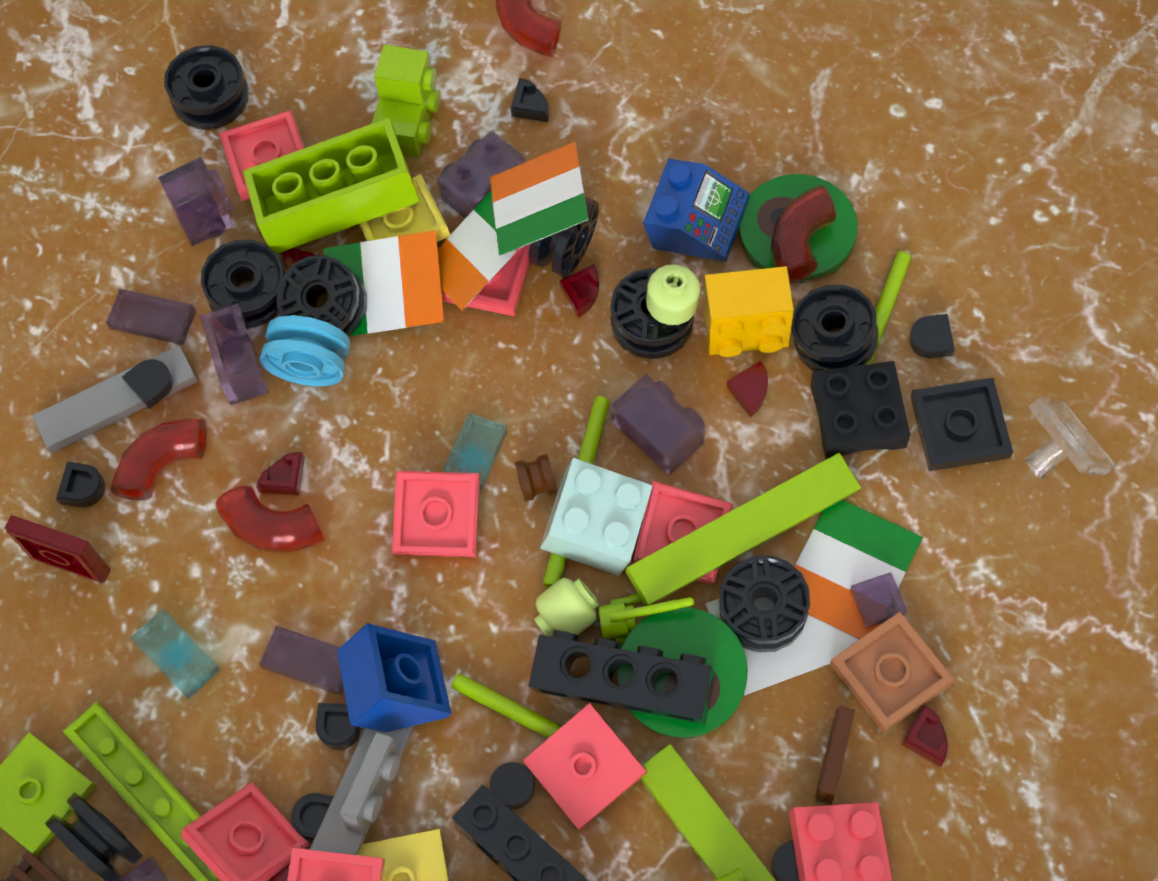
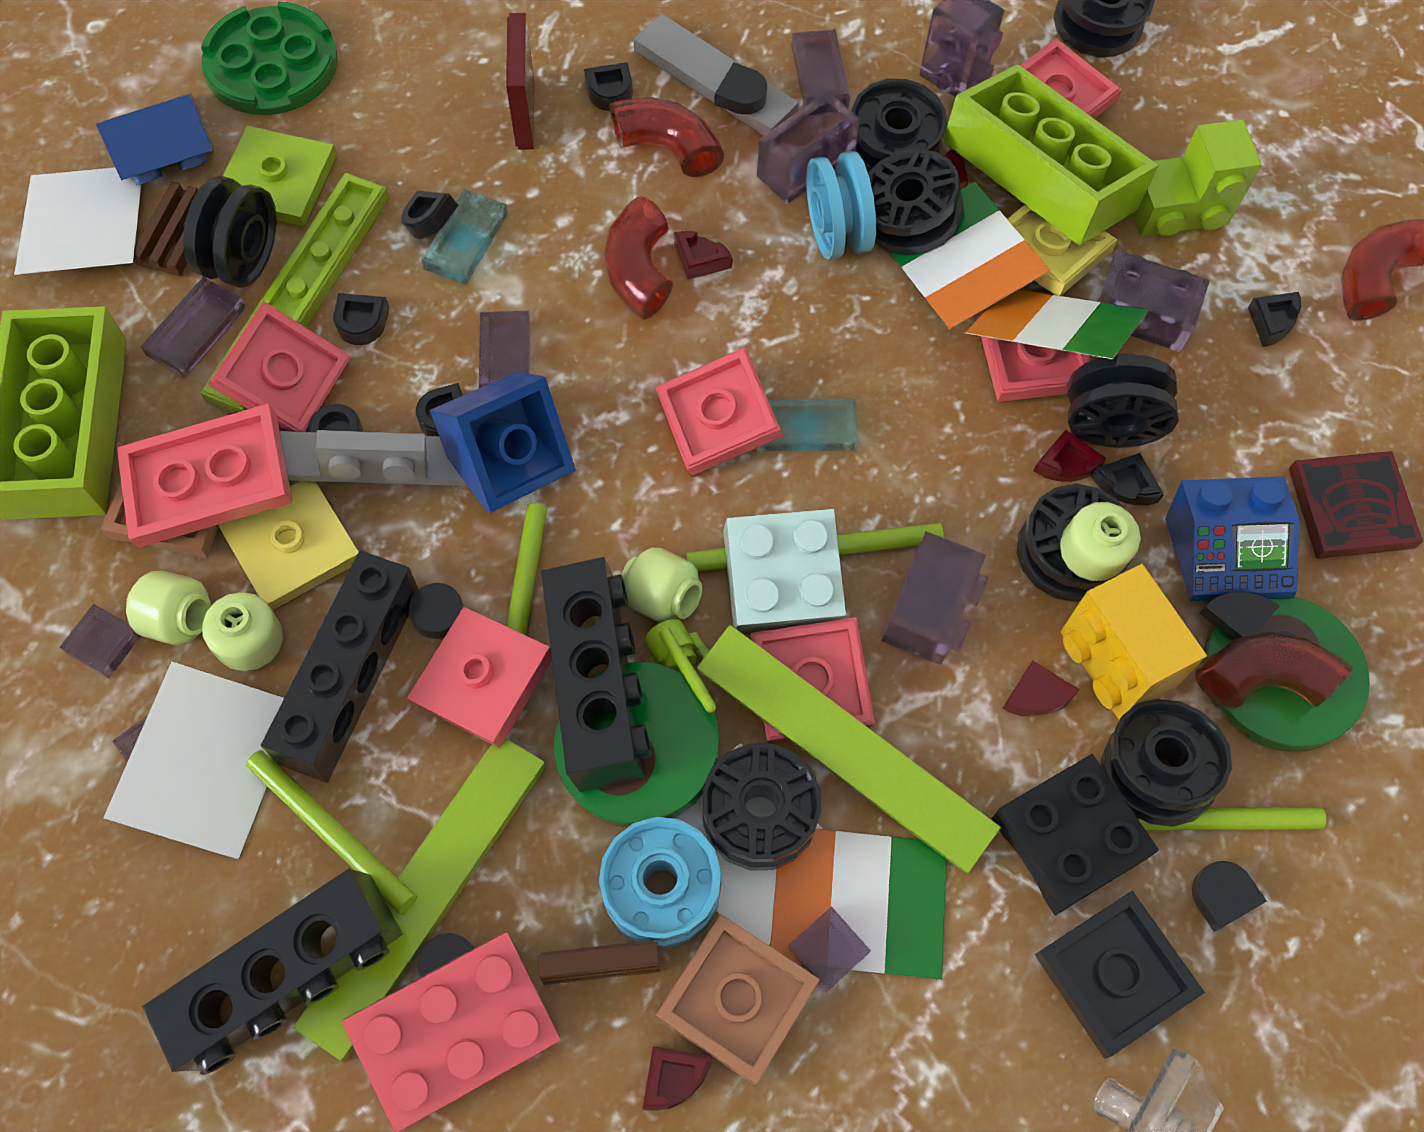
camera: 60 degrees right, 0 degrees up
sticker [490,142,589,256] -> none
reddish brown wheel [515,454,557,502] -> none
none -> black tile [333,293,389,345]
none -> black tile [401,191,458,239]
none -> medium azure wheel [599,817,721,949]
none -> black tile [1091,453,1164,505]
none -> black tile [1199,592,1280,648]
none -> tile [1289,451,1423,559]

